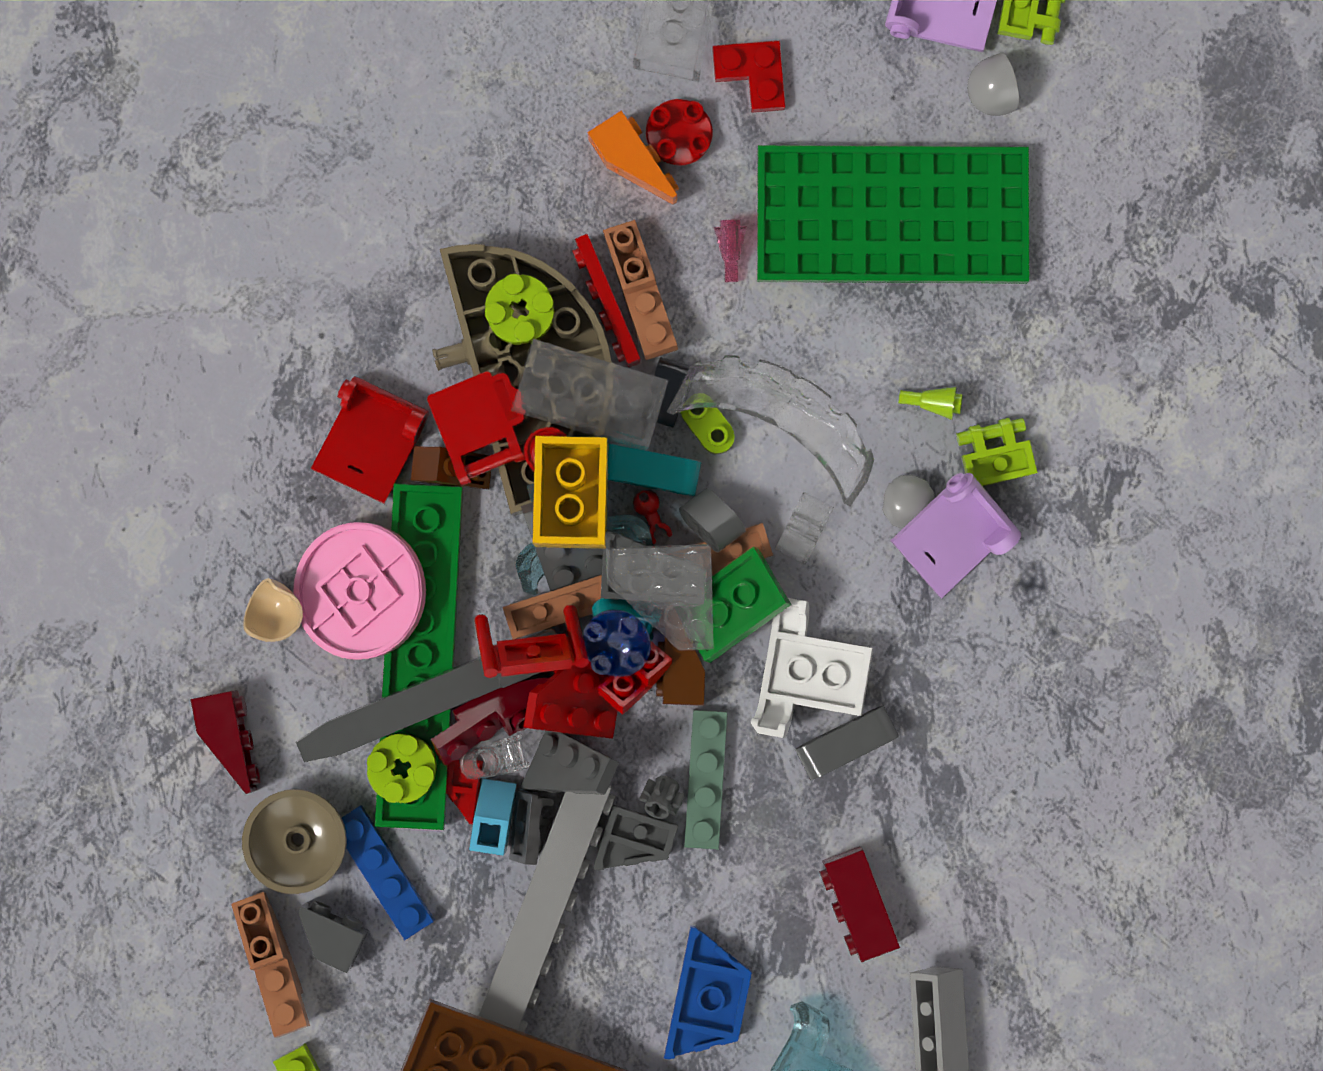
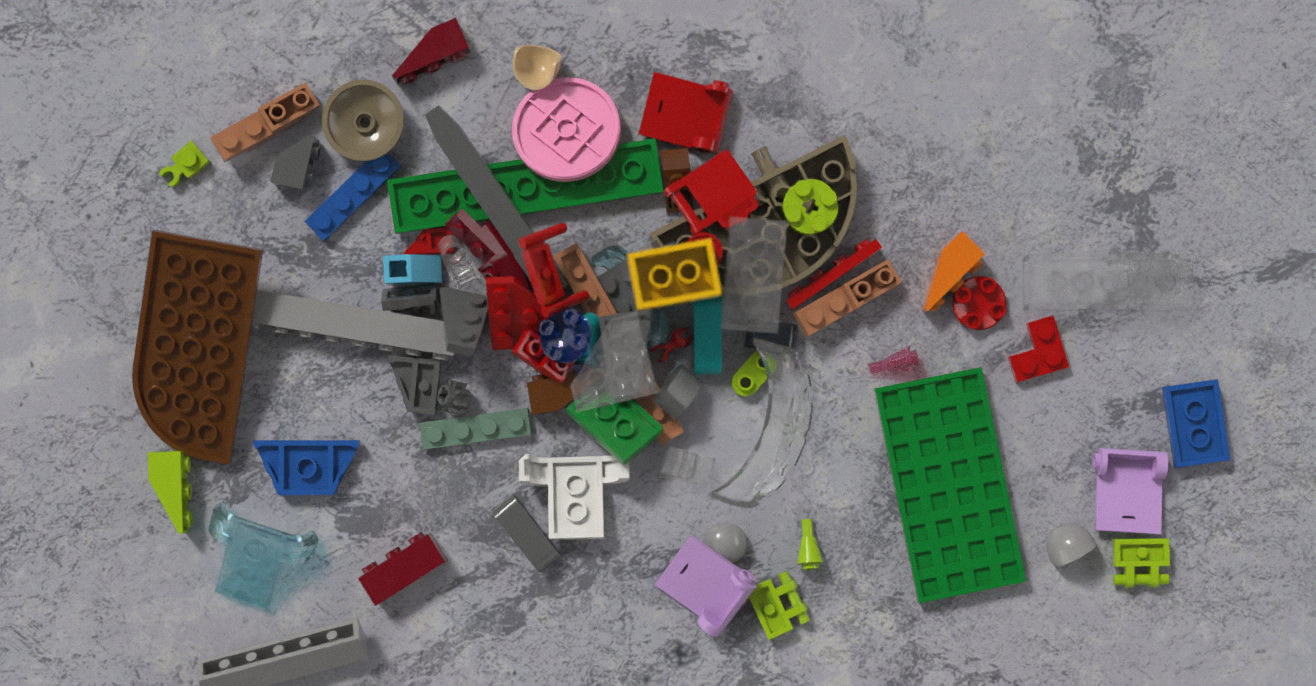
camera: 75 degrees right, 0 degrees up
lime plate [367,733,437,803] -> none

